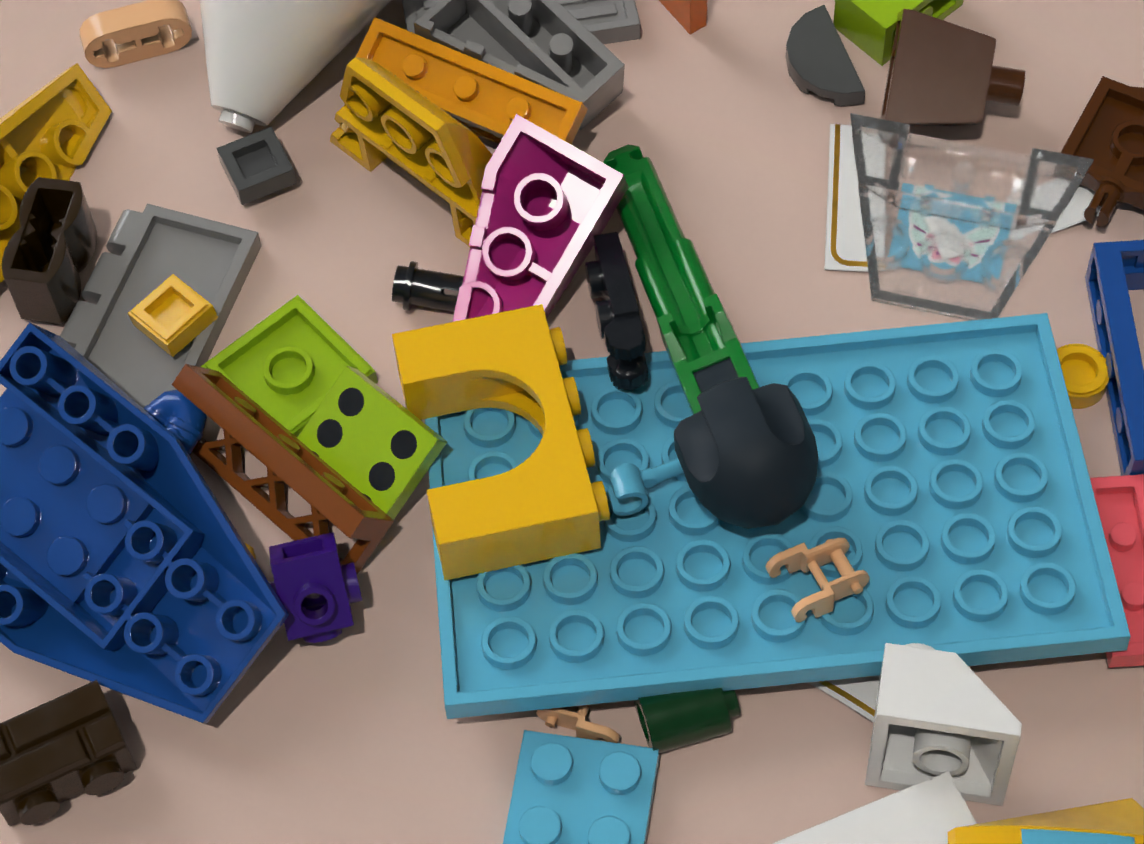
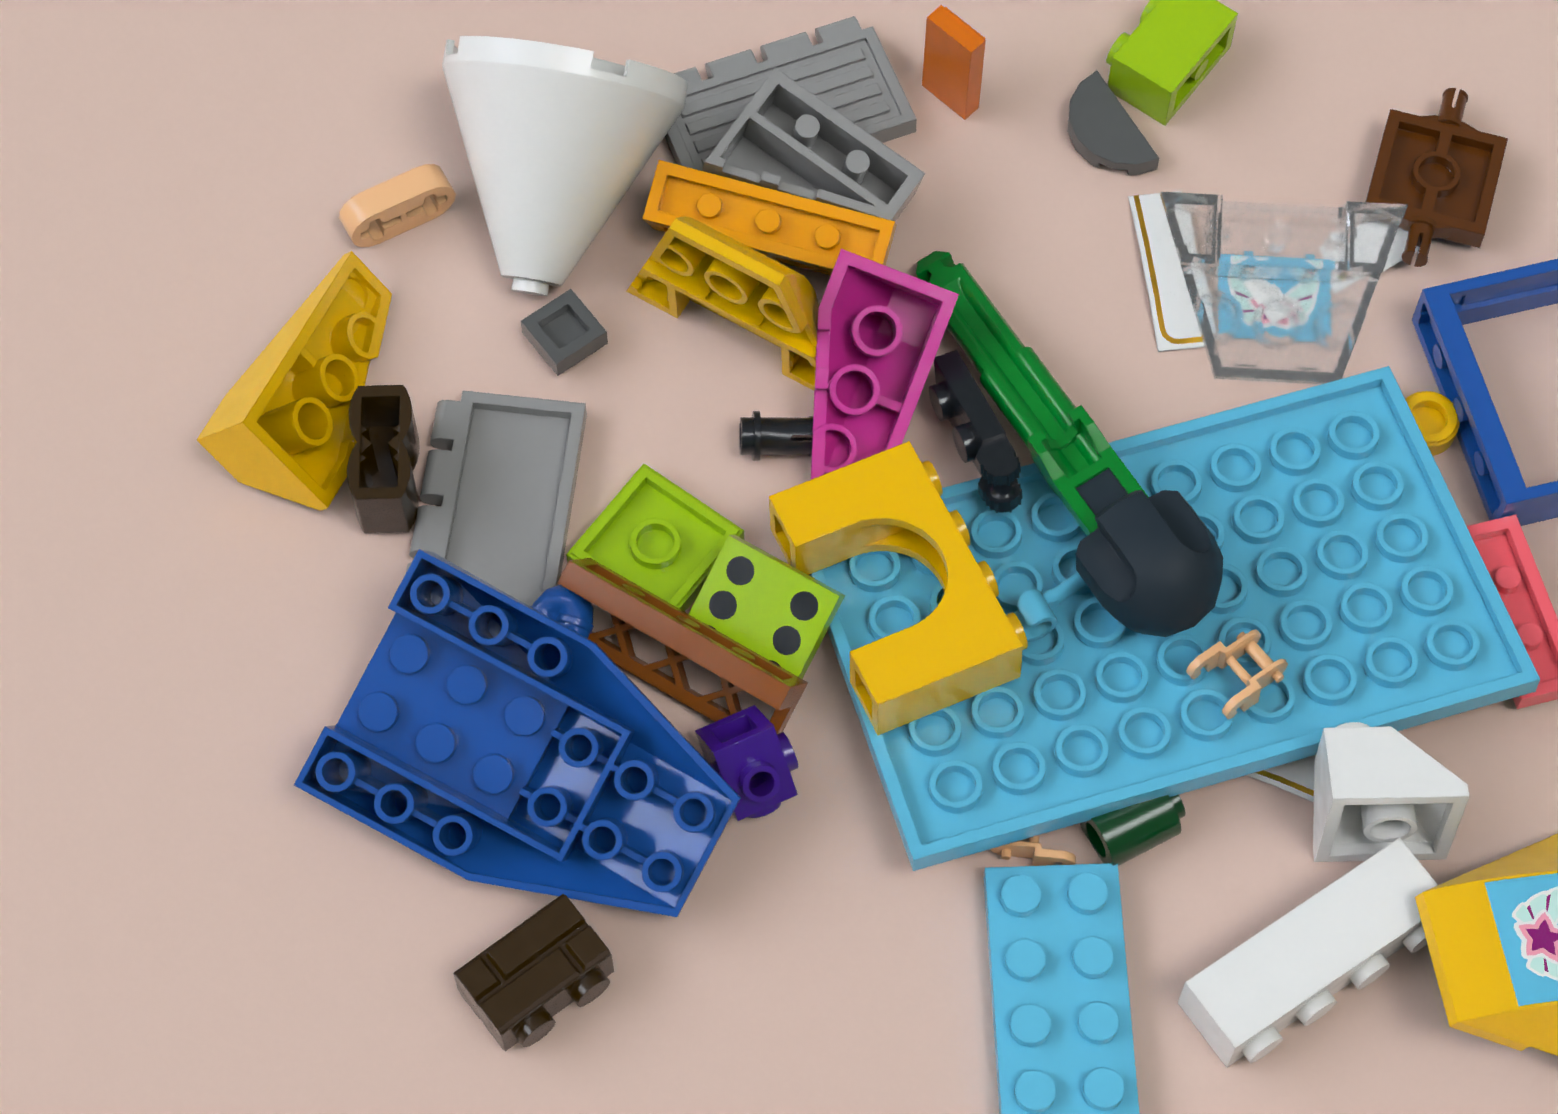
camera: 15 degrees left, 5 degrees up
yellow tile [128,274,218,357] -> none
reddish brown torso [879,9,1025,127] -> none

